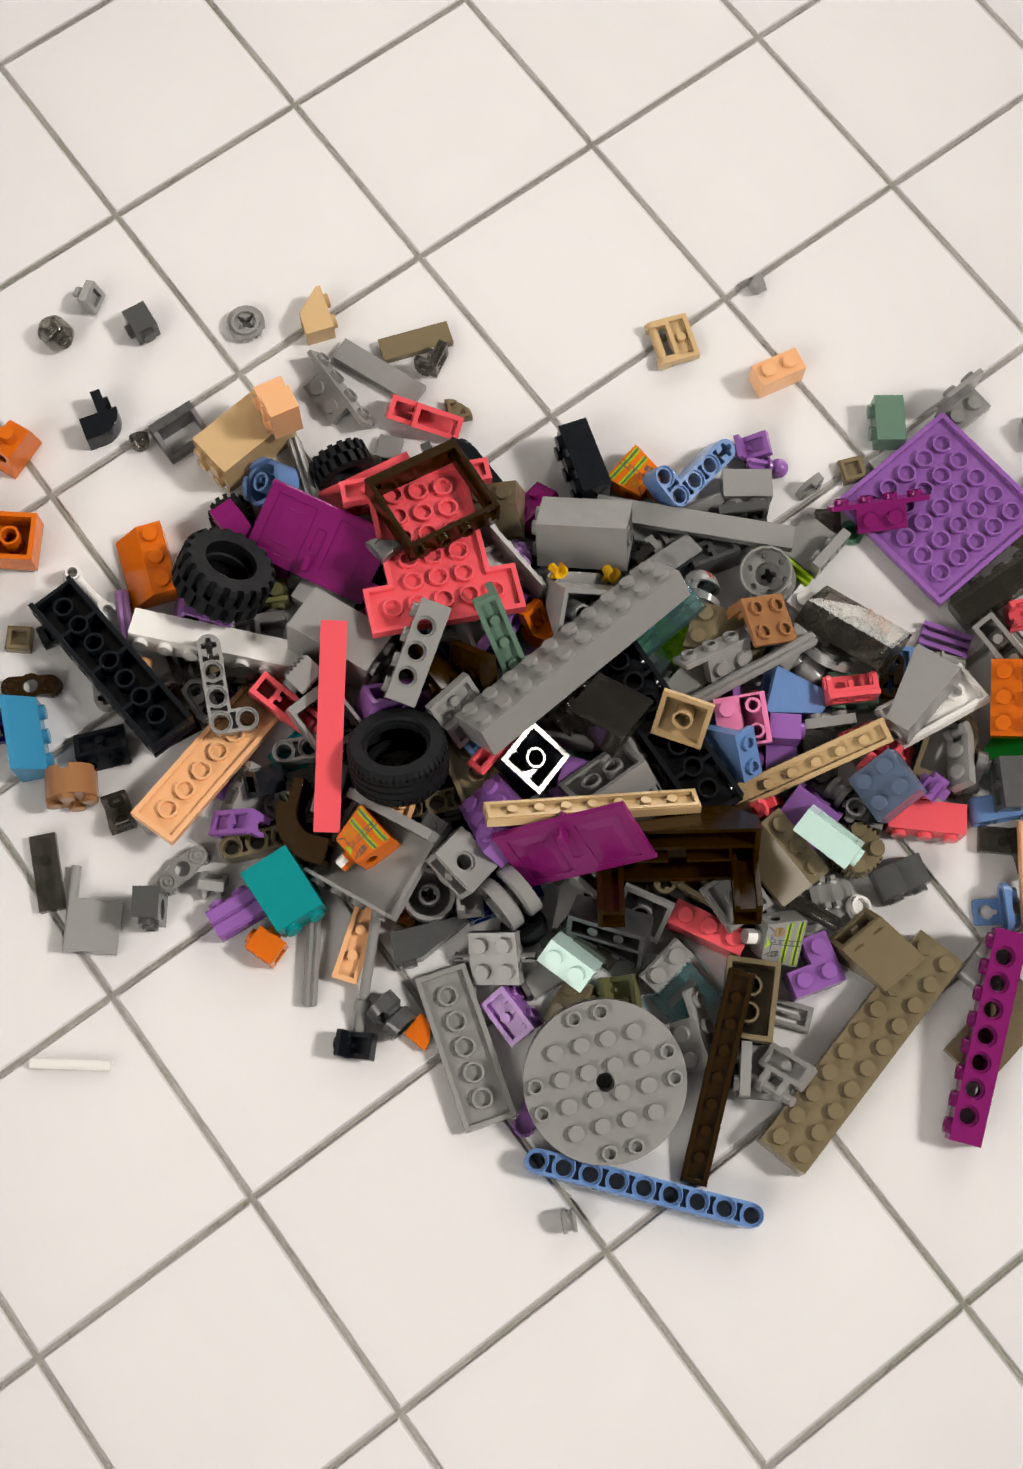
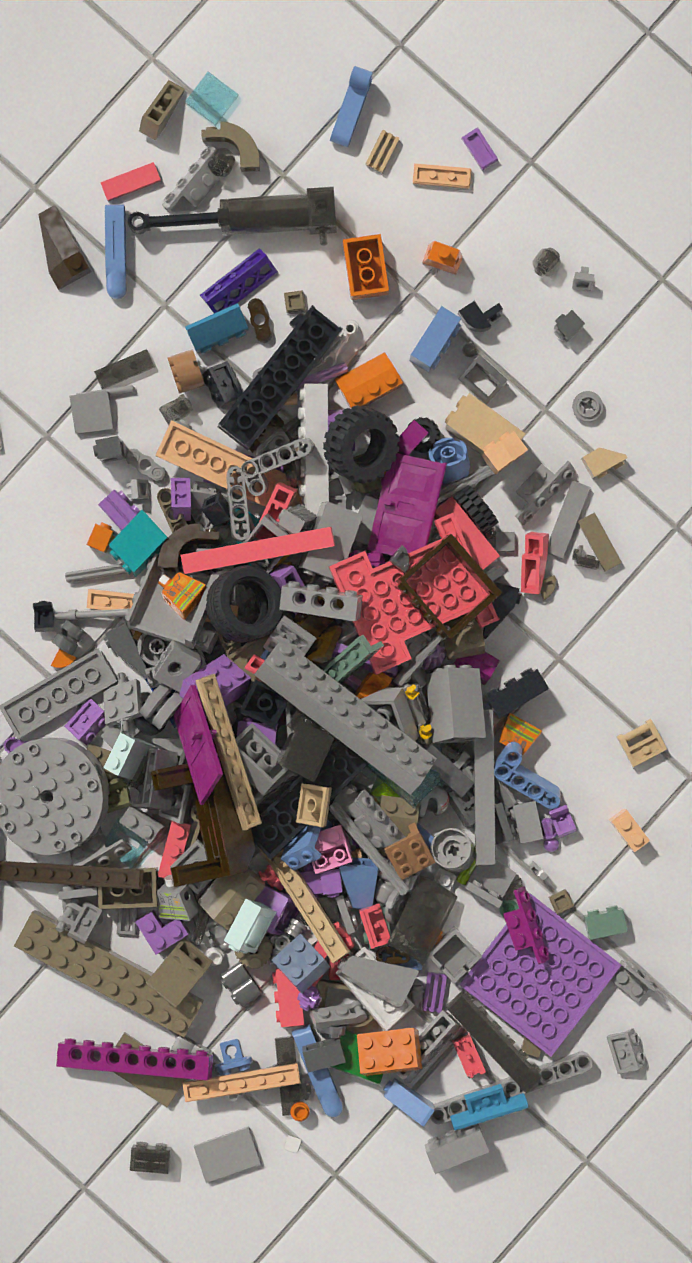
camera: 80 degrees right, 15 degrees up
none -> light grey beam [226,466,250,542]
none -> medium blue brick [409,306,462,372]
none -> light grey piece [427,926,482,984]

